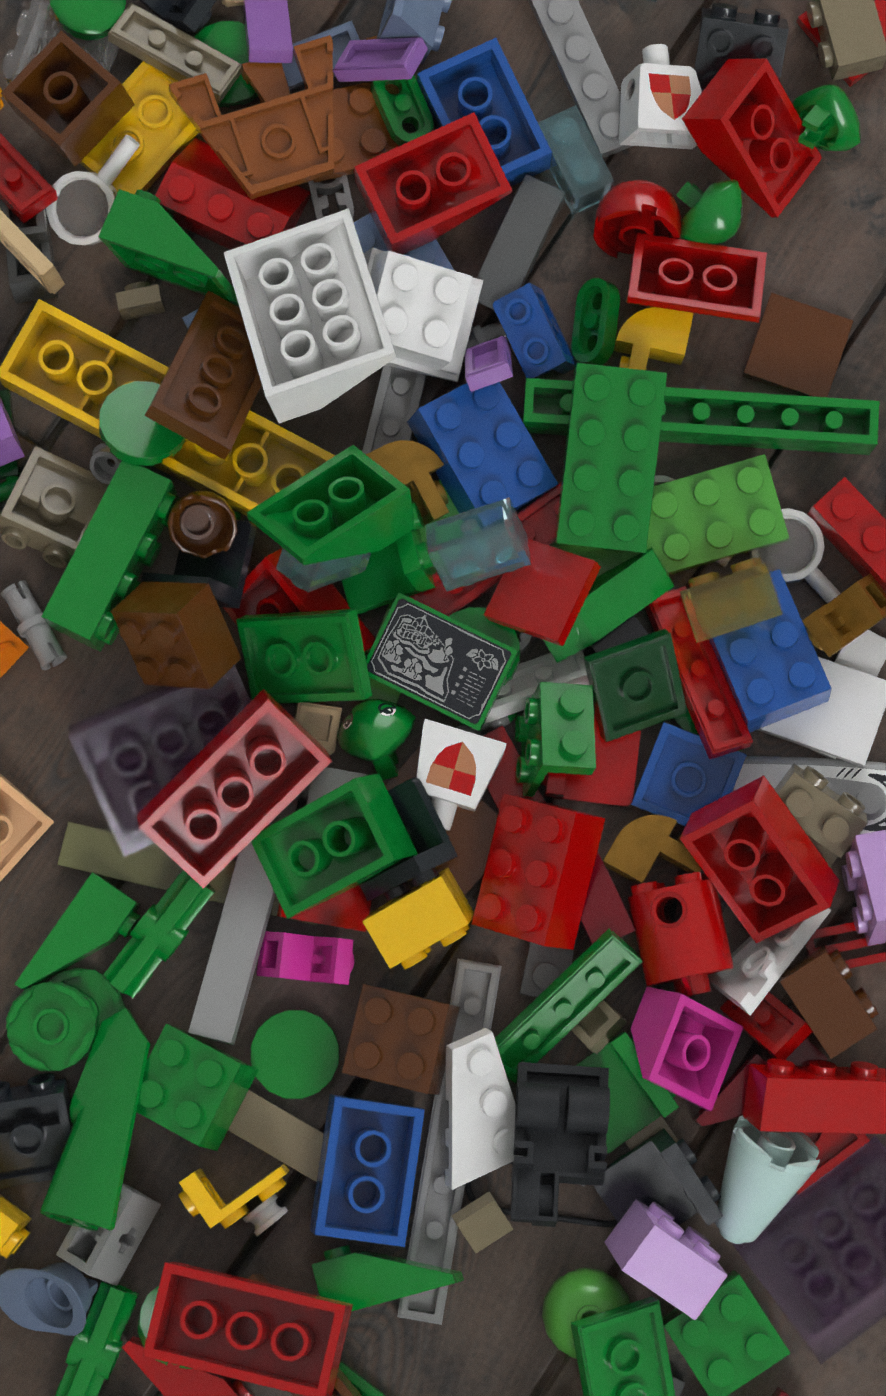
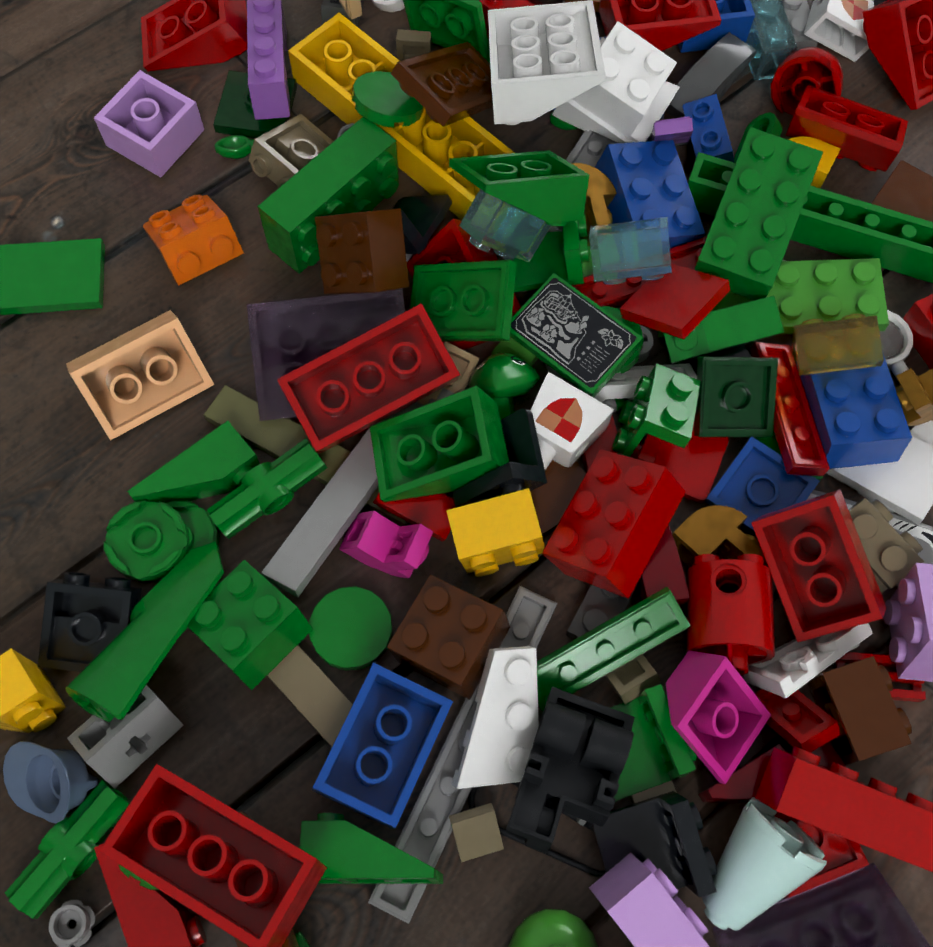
camera: 15 degrees right, 15 degrees down
light grey pin [1,580,67,670] -> none
reddish brown hair [167,490,238,559] -> none
yellow bracket [178,1164,289,1229] -> none
white bush [243,1194,288,1236] -> none
green piece [676,179,743,245] -> none

